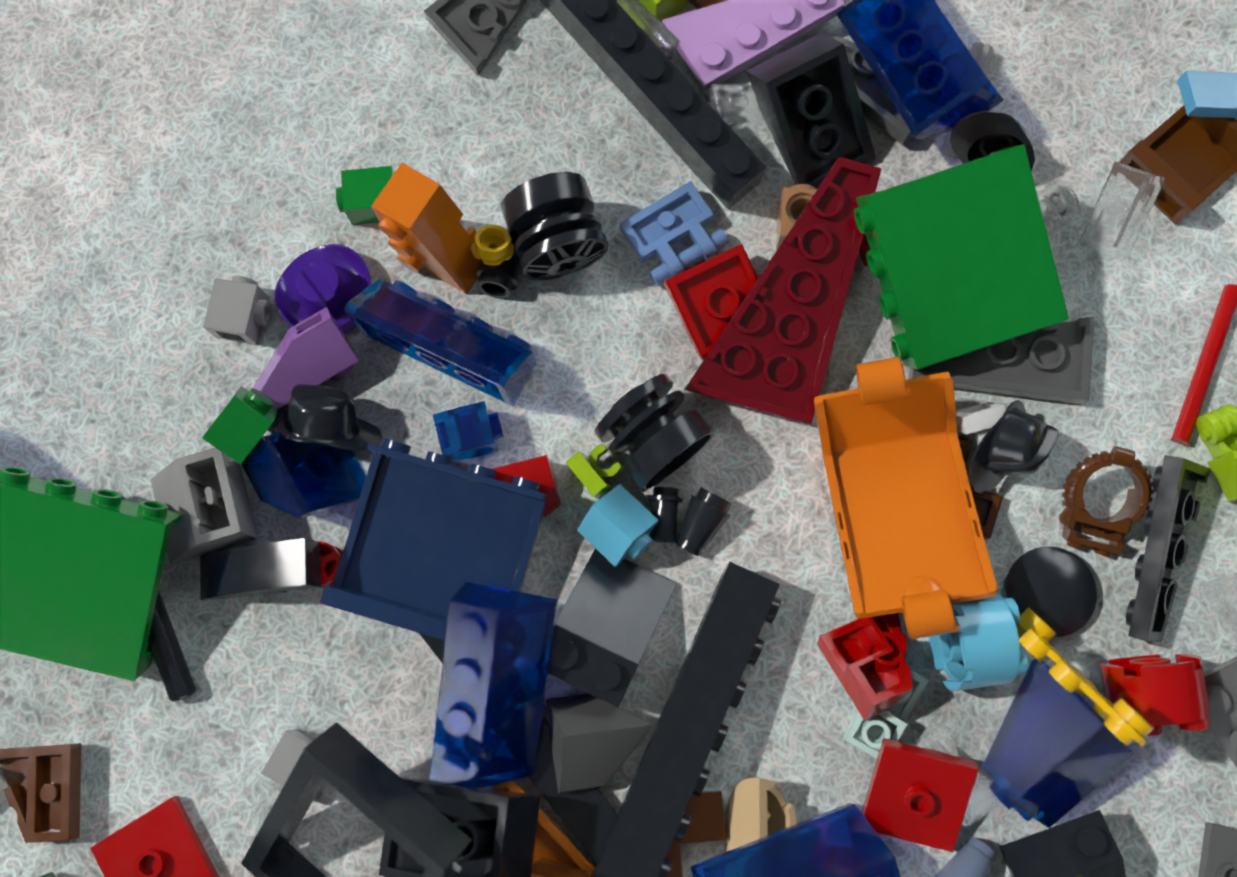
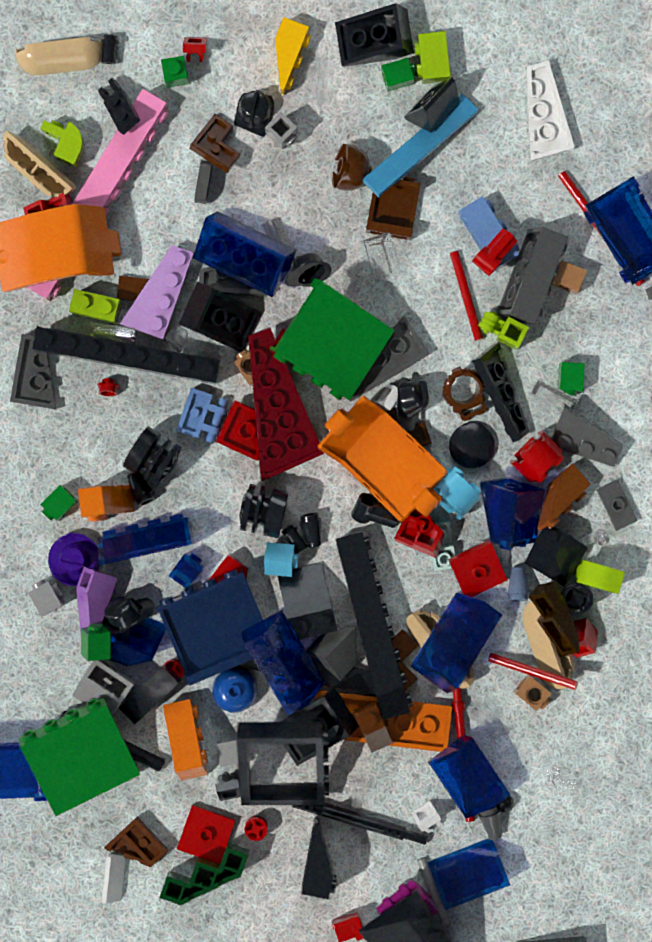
camera: 45 degrees left, 10 degrees up
yellow plate [471,225,514,266] -> none
lime tile [565,444,623,499] -> none
yellow plant [1016,607,1153,747] -> none
none -> red plate [97,378,120,396]
none -> orange wedge [163,699,208,781]
none -> blue cylinder [212,667,258,713]
none -> black tile [215,772,241,801]
none -> reddish brown cylinder [332,144,372,191]
none -> black piece [351,493,398,528]
none -> dark orange slope [537,463,591,531]

